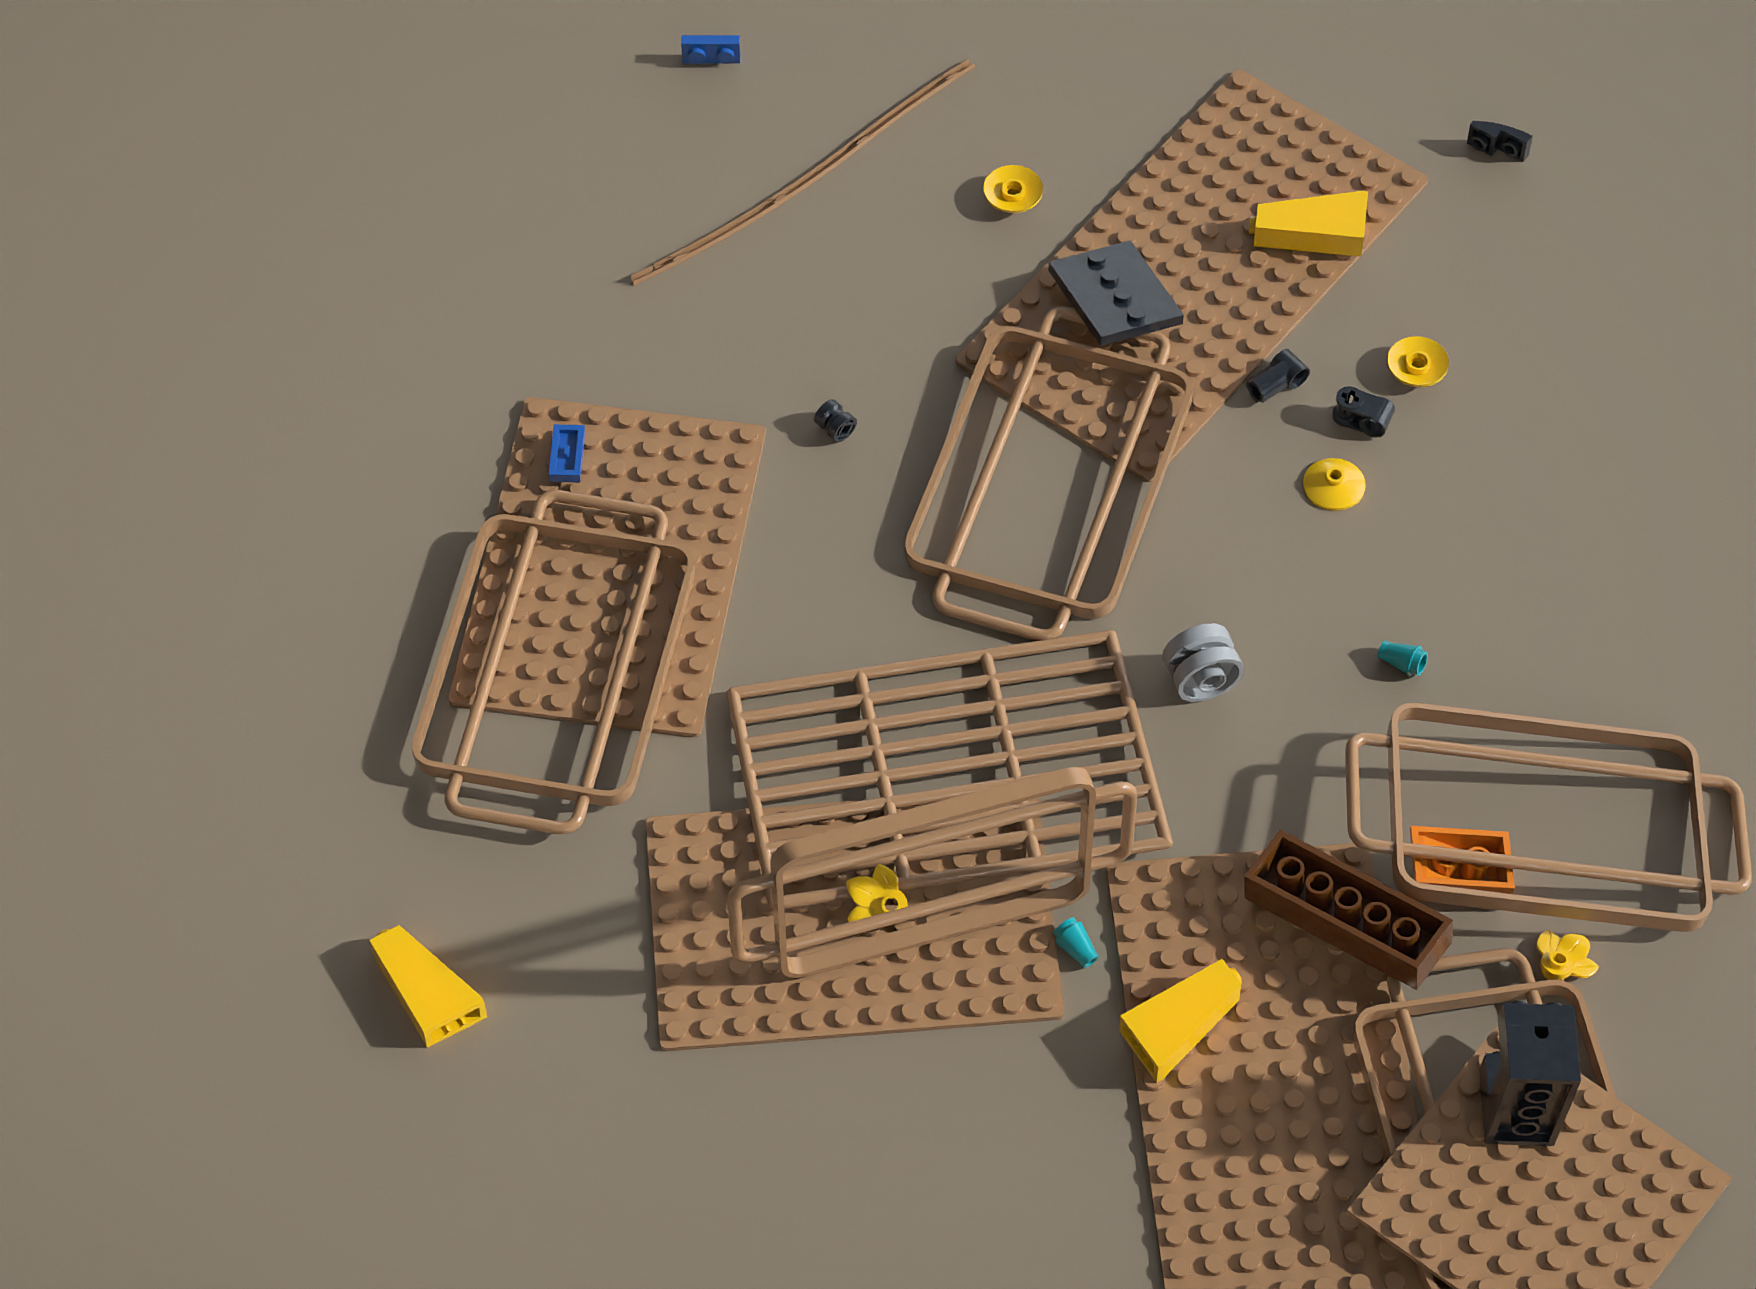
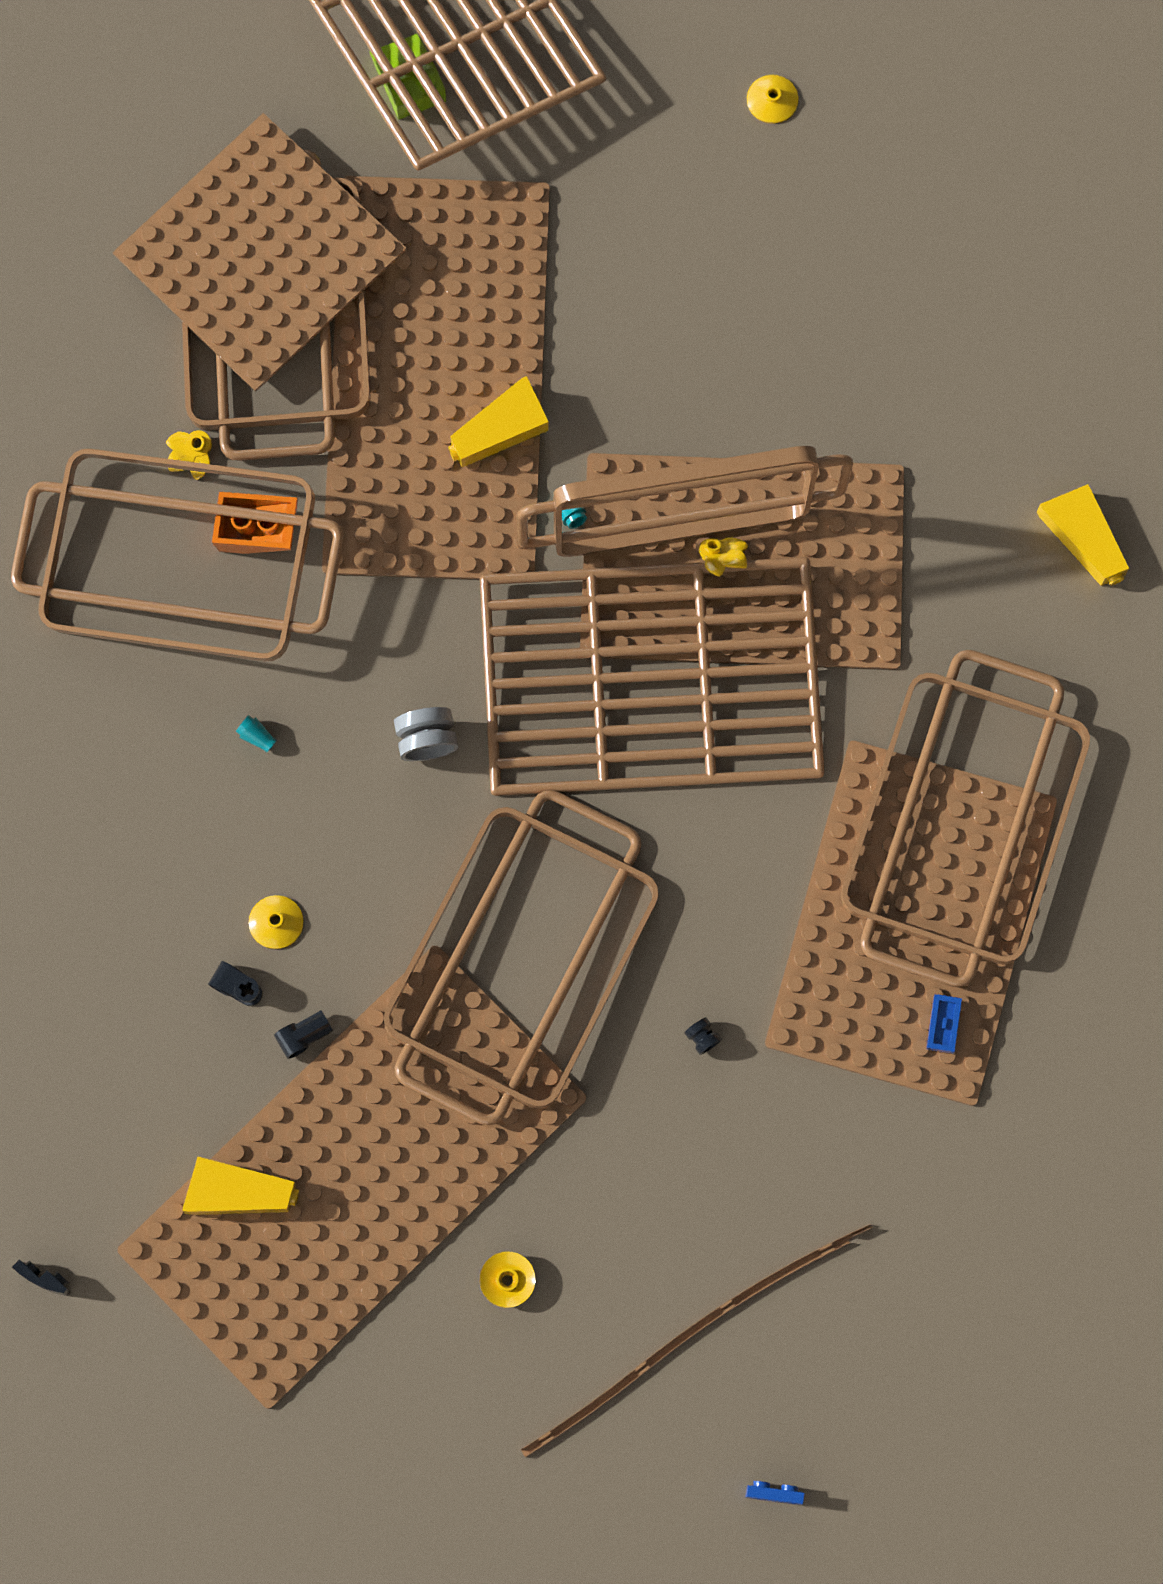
camera: 175 degrees left, 20 degrees up
black plate [1048,240,1184,346] -> none
reddish brown brick [1244,829,1453,990] -> none
yellow dish [1387,336,1449,387] -> none
black piece [1479,1001,1581,1146] -> none

